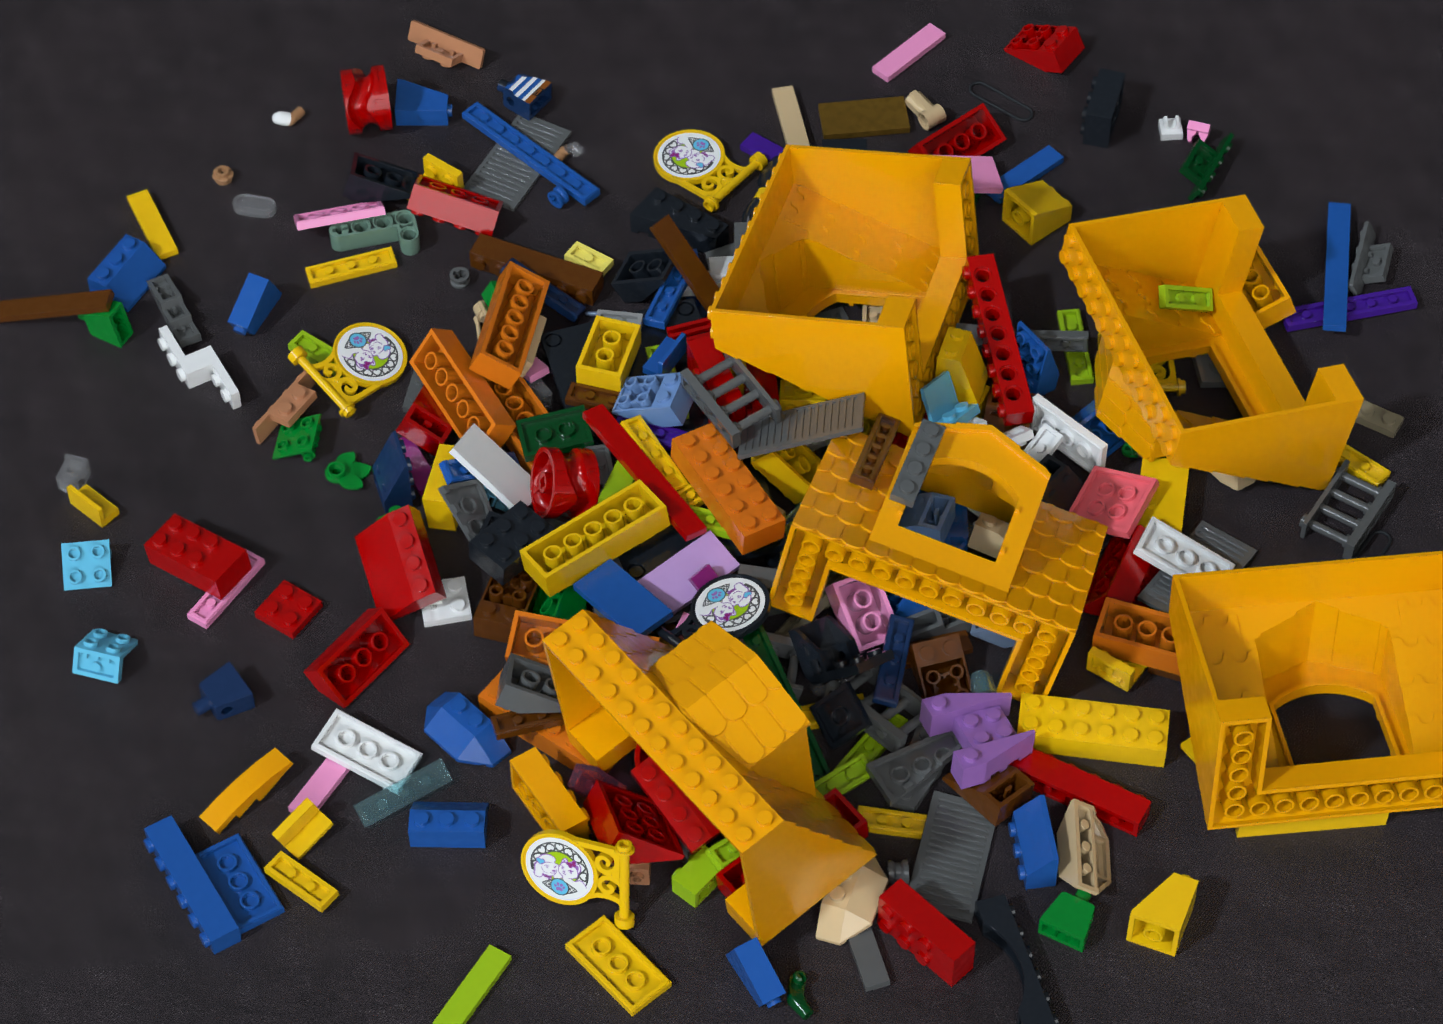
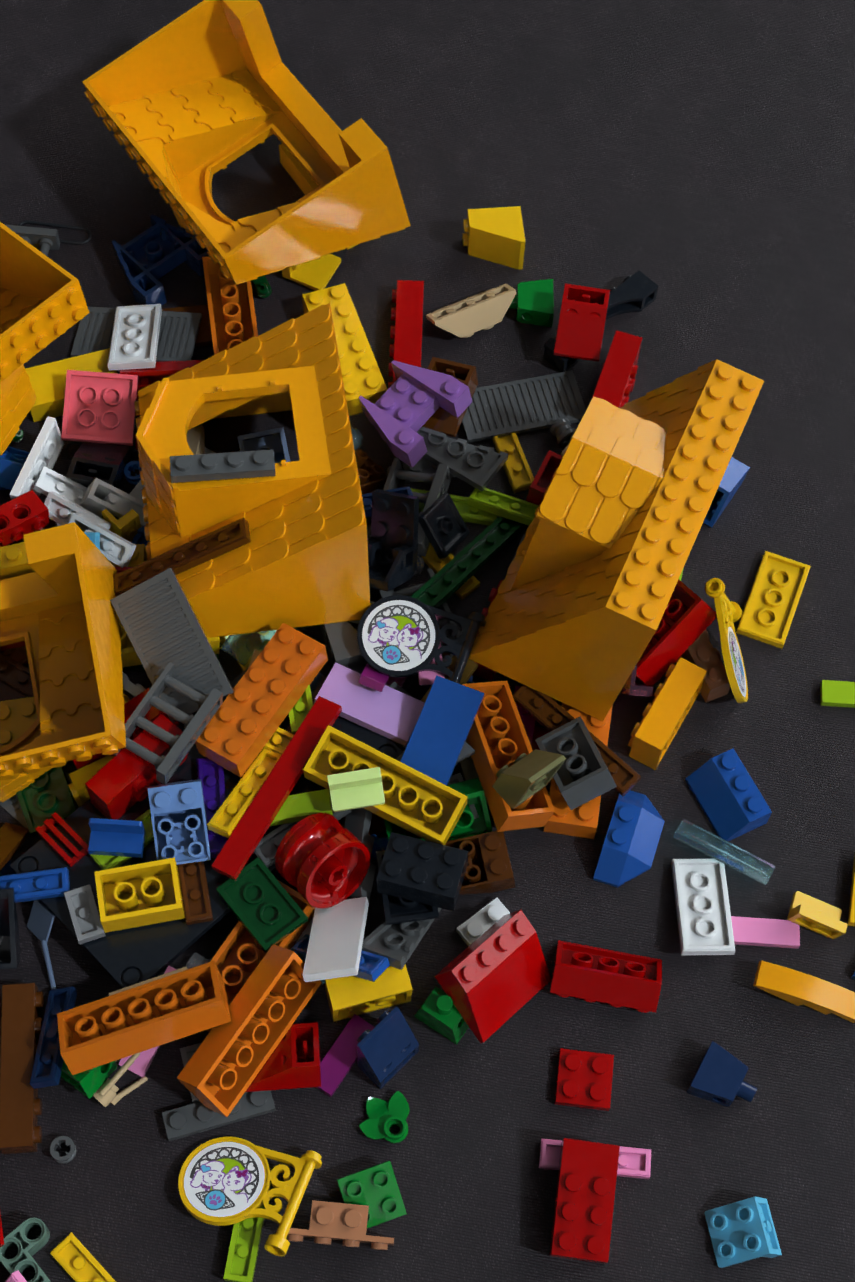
camera: 120 degrees left, 10 degrees up
blue slope [1008,795,1059,890] -> none
none -> yellowish green panel [327,767,385,812]
none -> olive slope [492,749,566,809]
none -> red slope [554,283,610,362]

